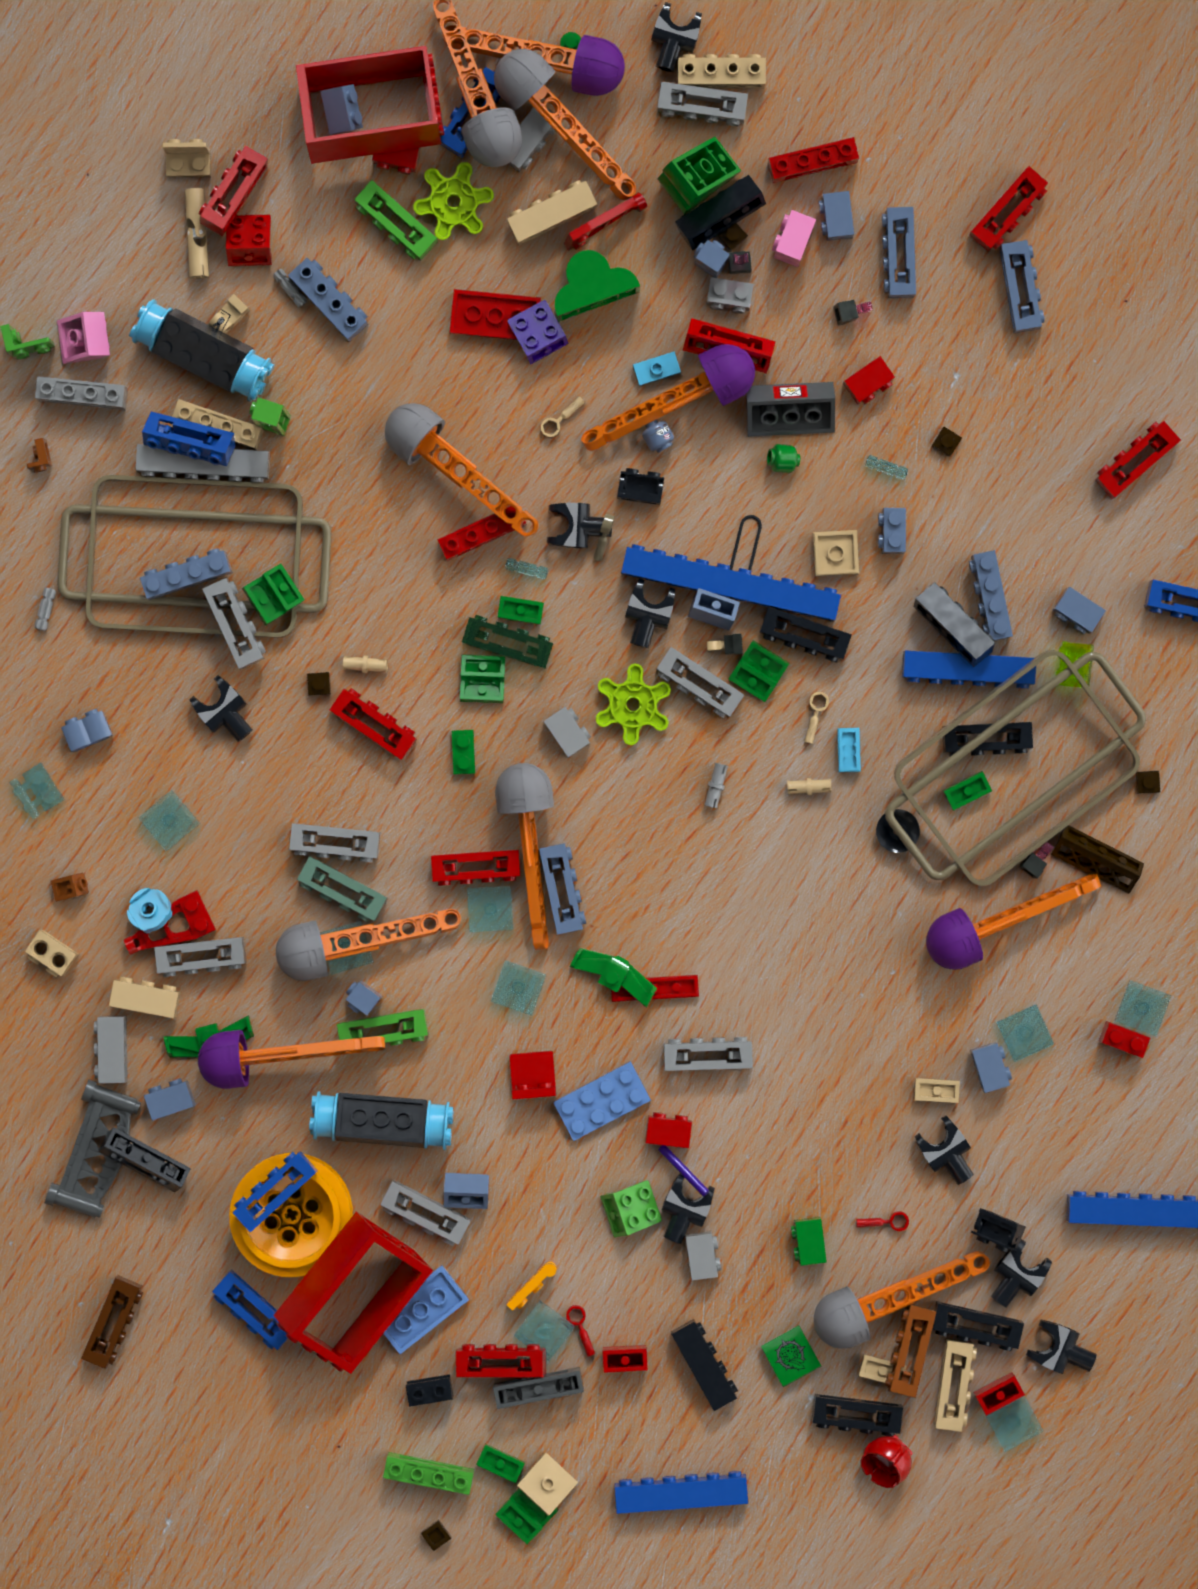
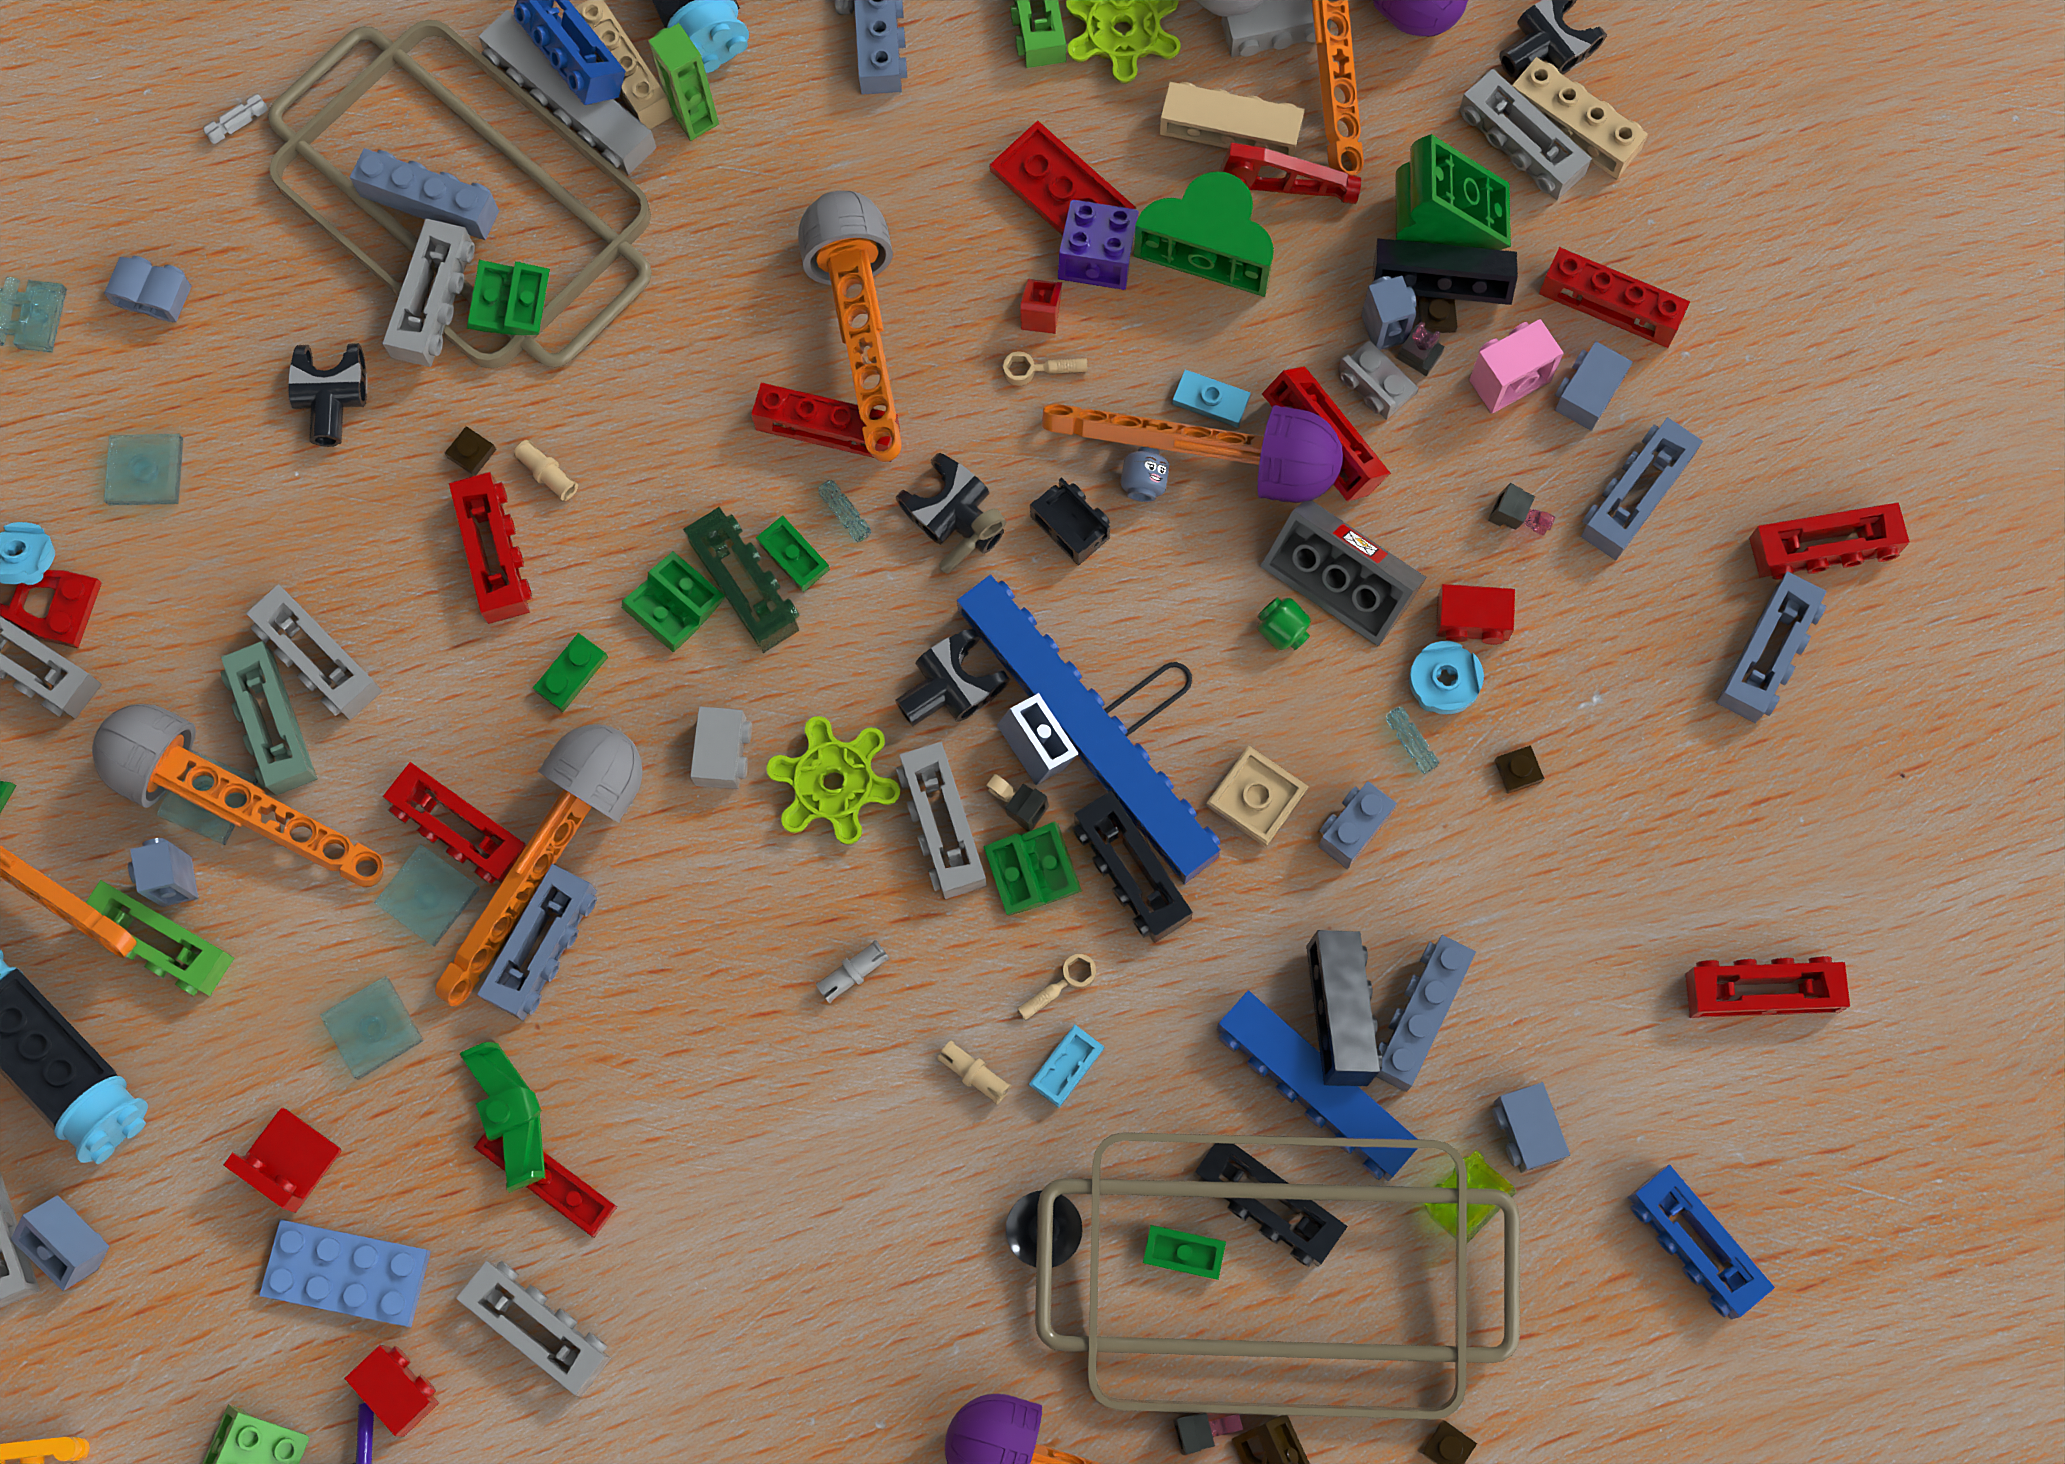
camera: 40 degrees right, 15 degrees down
none -> red slope [1020,279,1062,334]
none -> medium azure plate [1409,641,1484,714]

